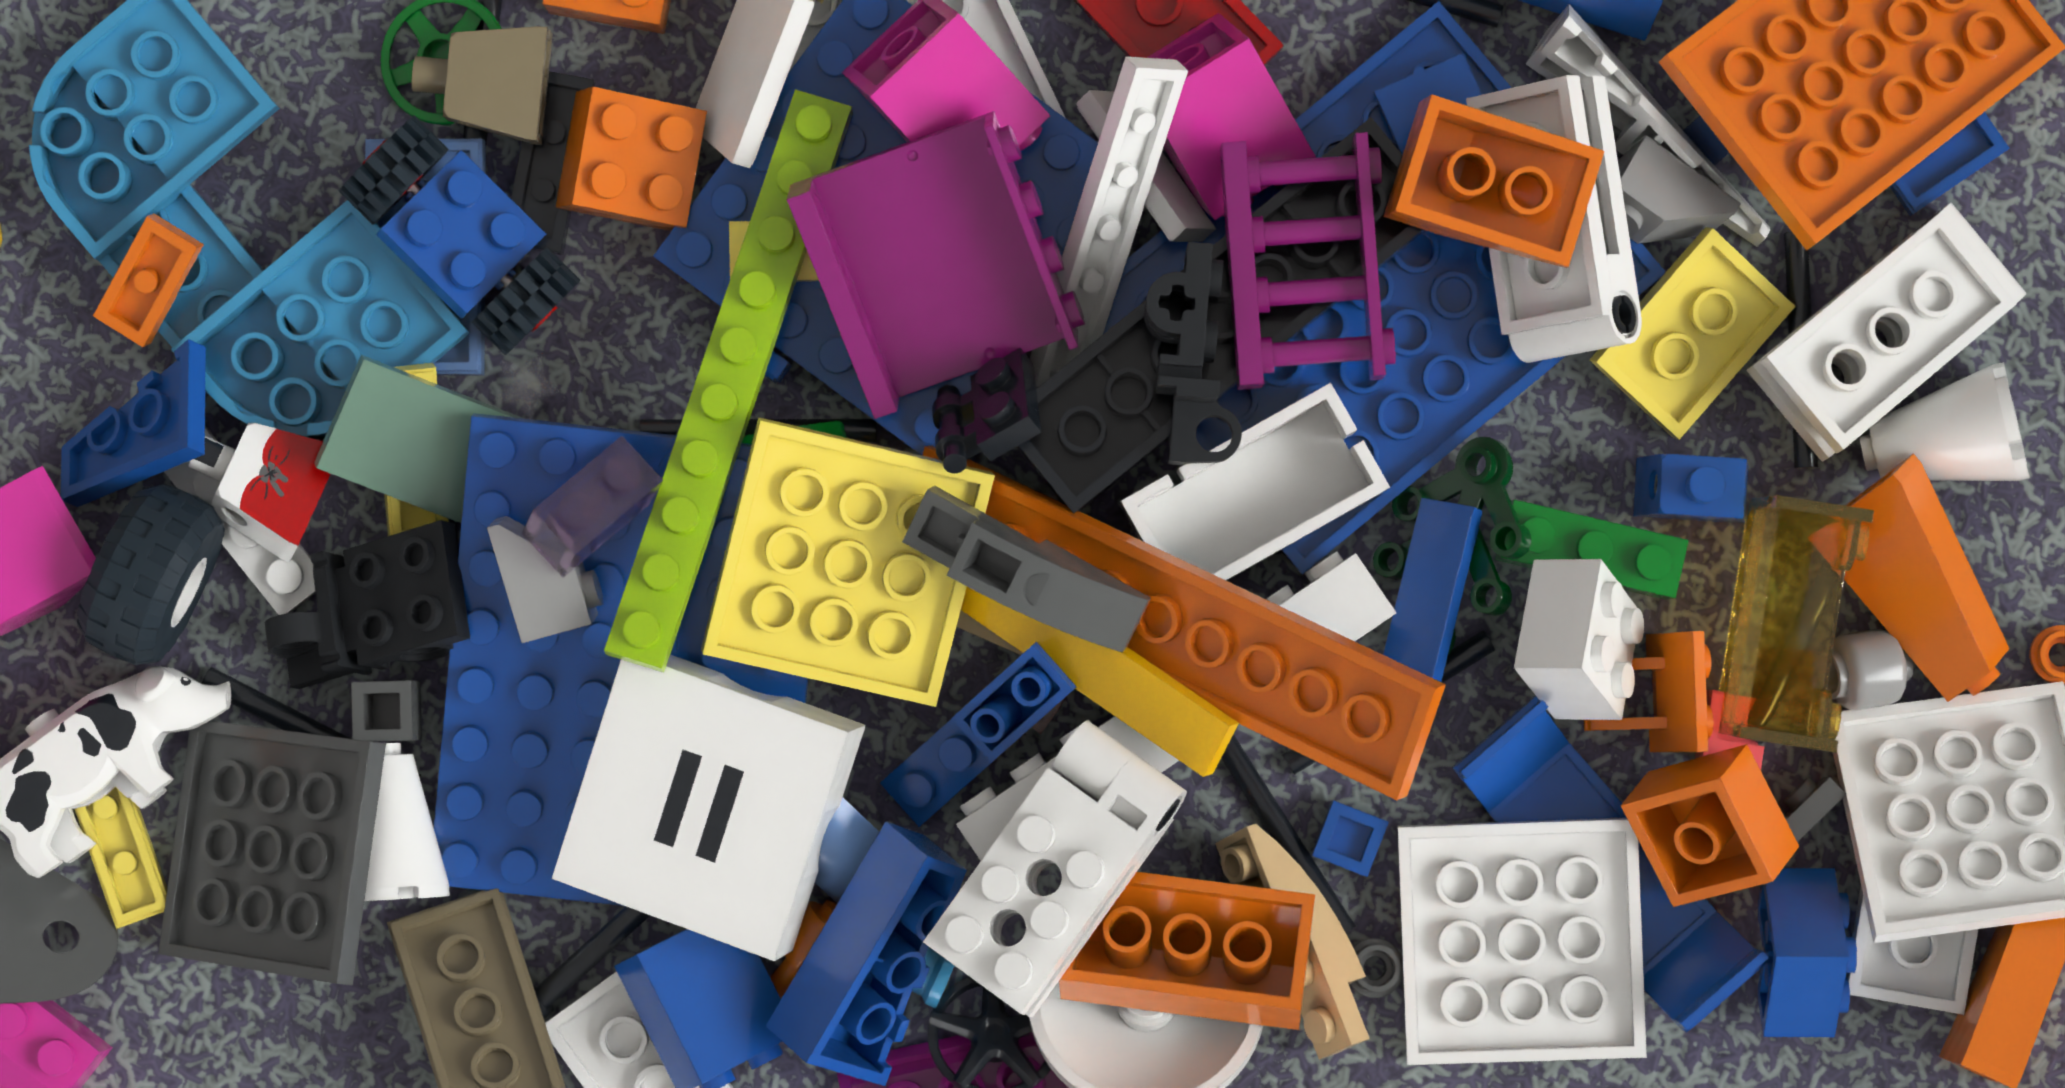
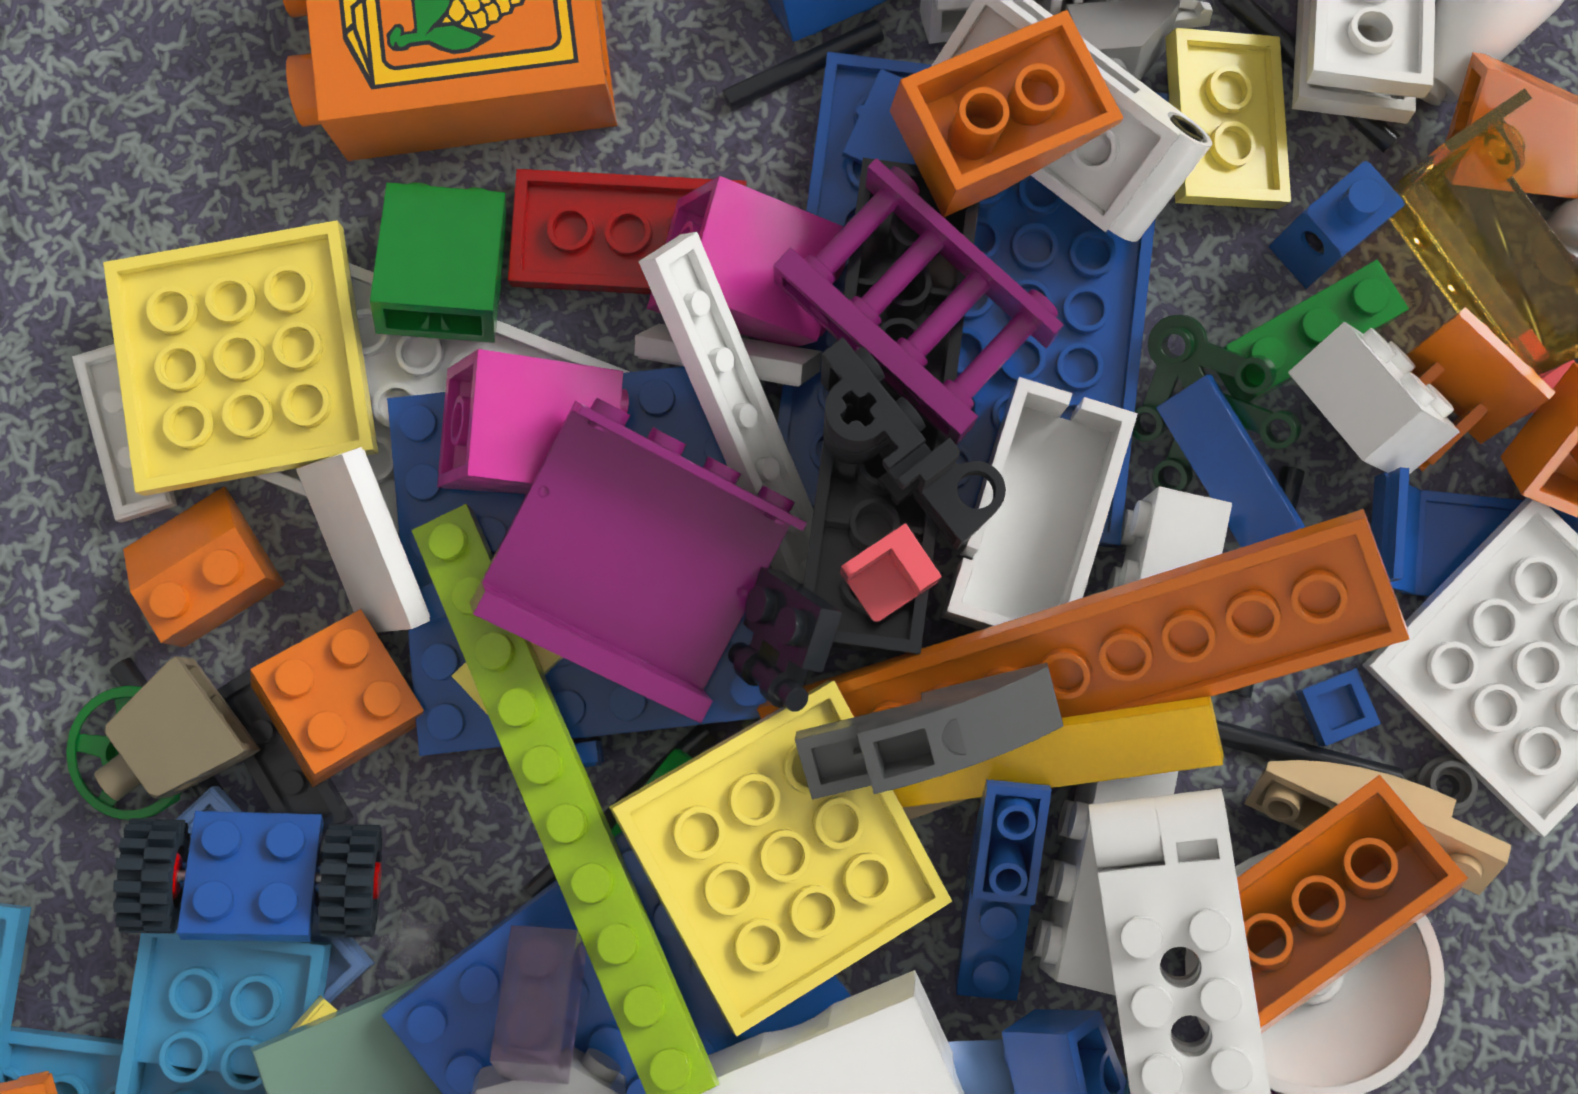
camera: 45 degrees left, 5 degrees down
none -> coral panel [840,523,942,622]

